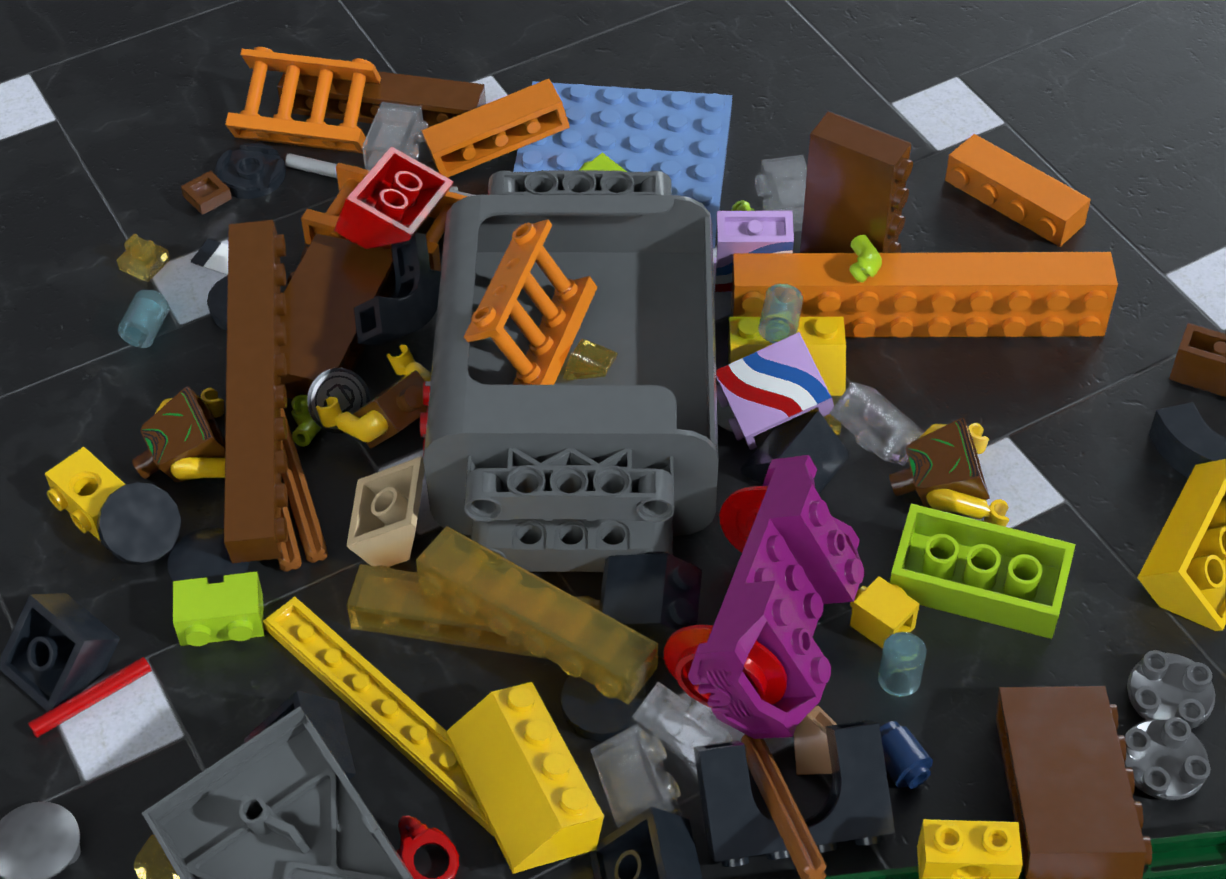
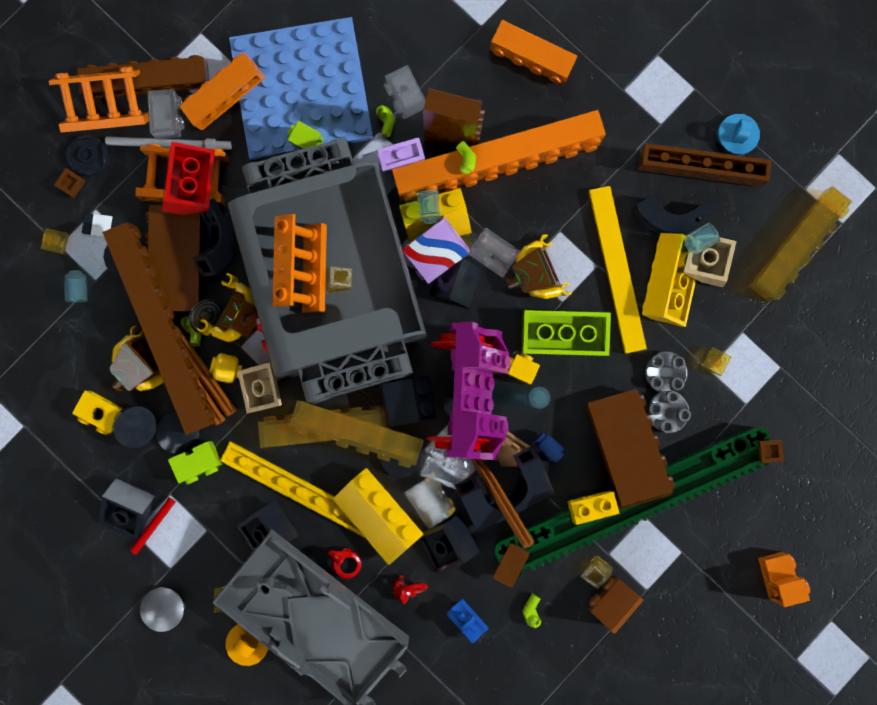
camera: 25 degrees left, 35 degrees up
none -> yellow head [209,353,242,383]
none -> yellow tile [589,186,647,354]

